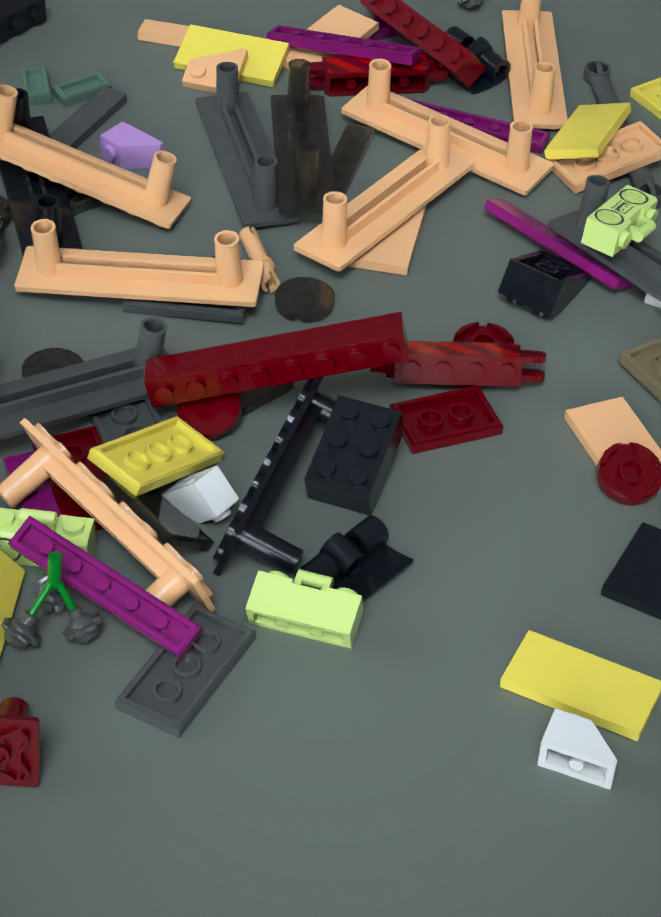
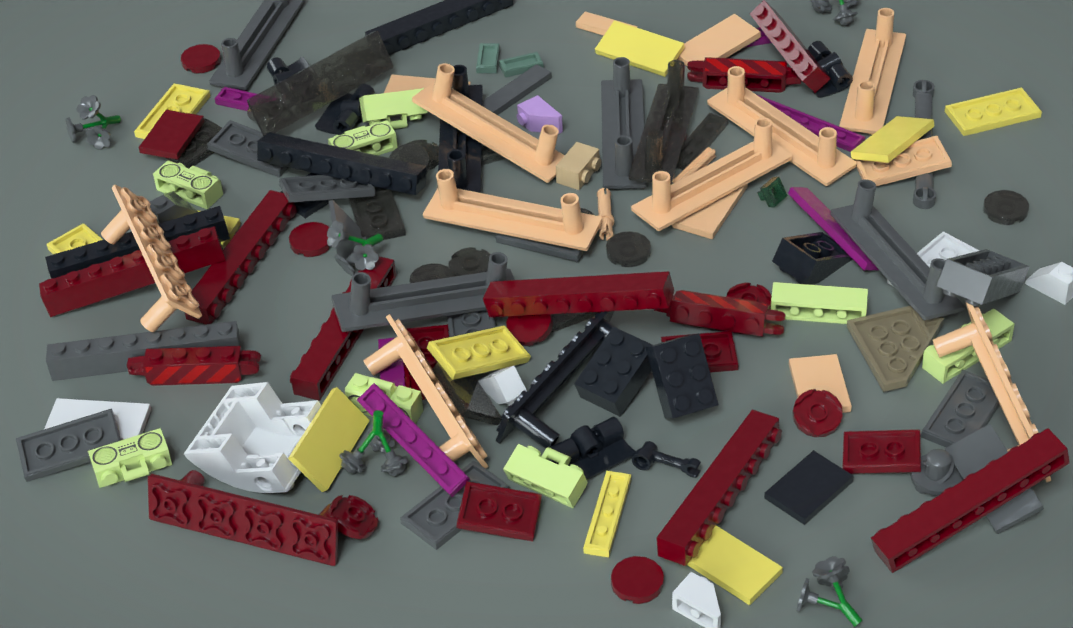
camera: 20 degrees right, 0 degrees up
light nougat wing [182,49,248,93] -> none
magenta tile [266,25,422,66] -> none
yellowish green piece [581,185,658,257] -> none
none -> dark red tile [328,495,379,539]
none -> clear smoke tile [448,247,491,277]
none -> dark red tile [456,481,542,542]
none -> tan brick [556,142,601,190]
none -> light yellow tile [583,471,631,558]
none -> dark red tile [611,556,664,604]
none -> black brick [632,441,701,477]
none -> black brick [645,333,719,419]
none -> dark red brick [657,409,782,566]
none -> light nougat axle [673,147,716,184]
none -> clear green tile [757,177,788,207]
none -> yellowish green brick [771,282,868,324]

